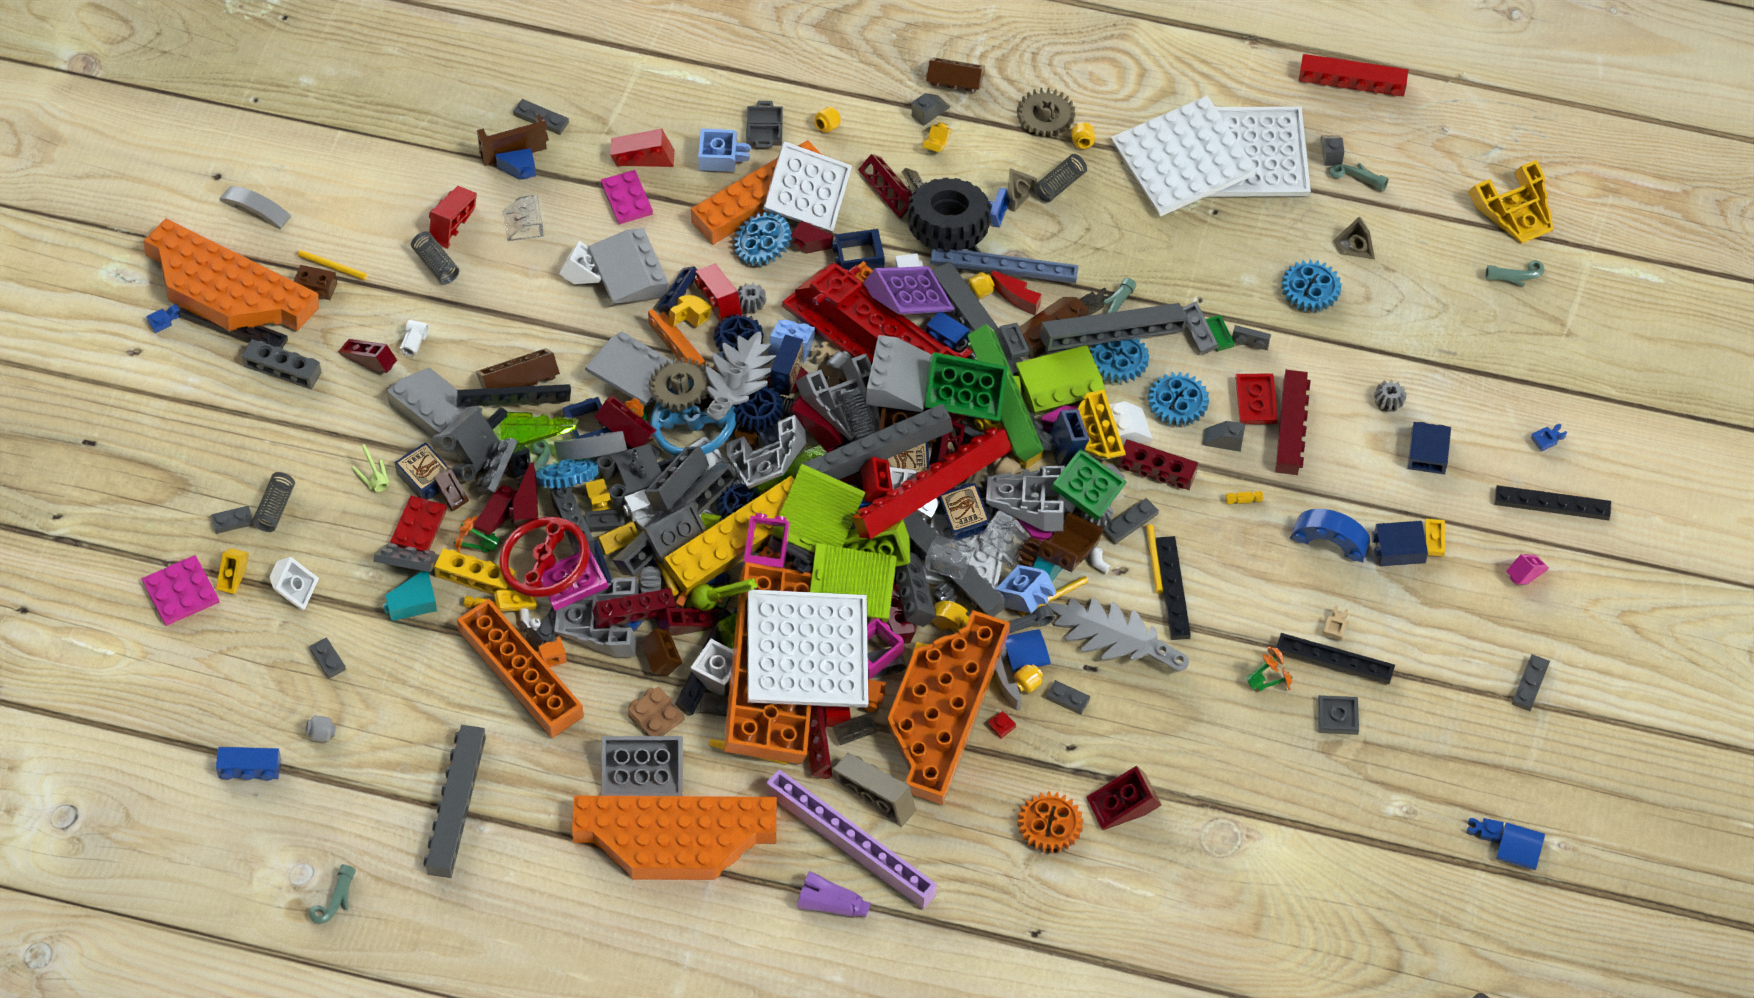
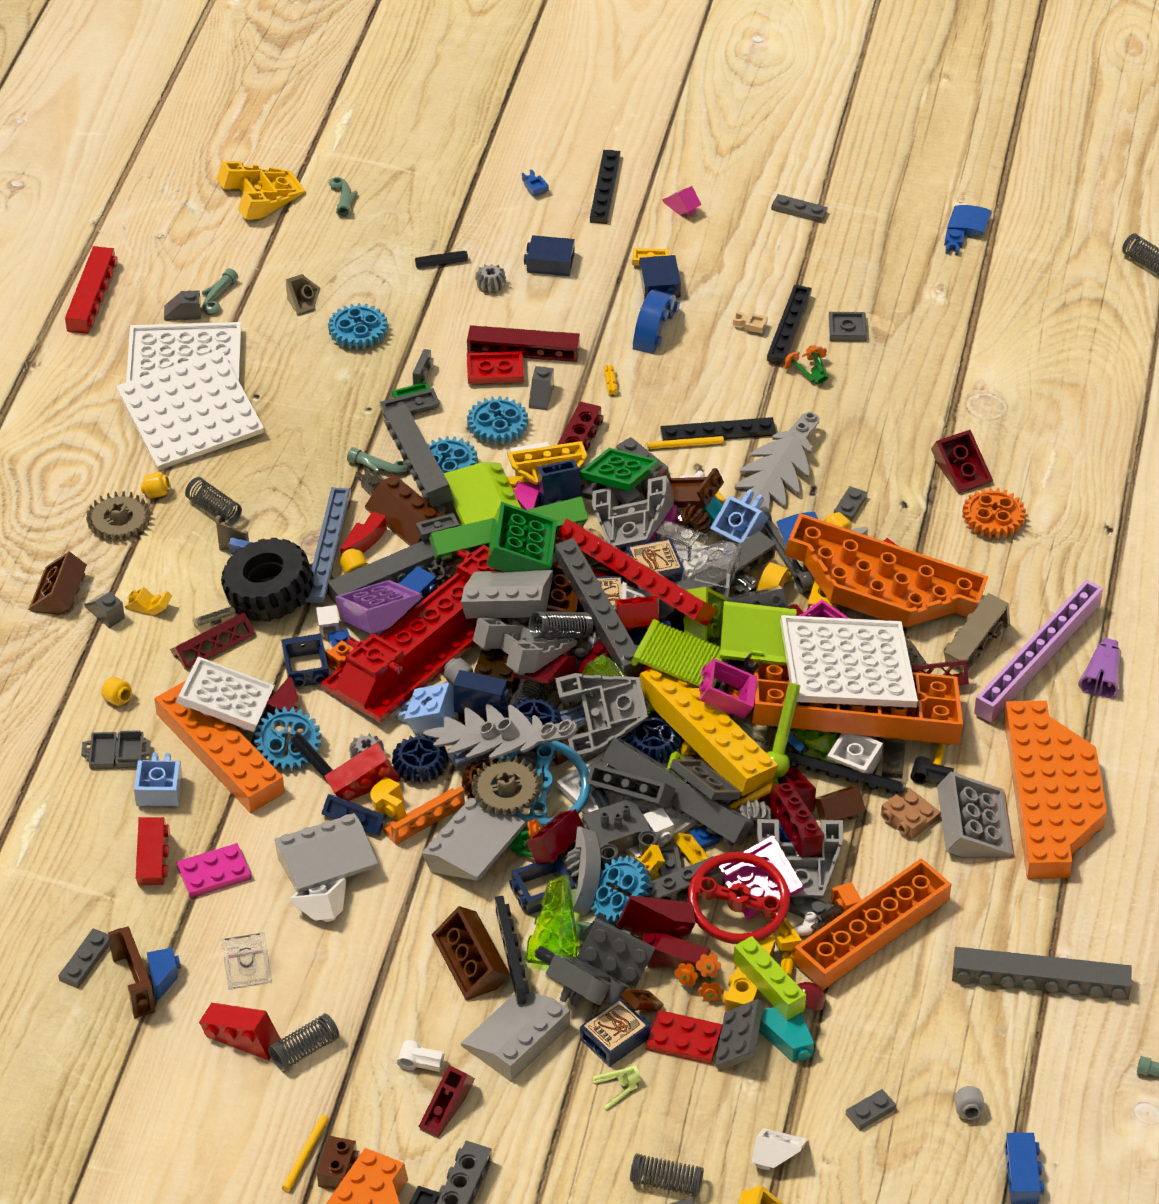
camera: 90 degrees left, 10 degrees down
none -> black axle [290,732,333,781]
none -> black axle [415,250,468,268]
none -> lime brick [733,936,806,1021]
none -> dark red hair [797,982,825,1010]
none -> black piece [910,756,954,784]

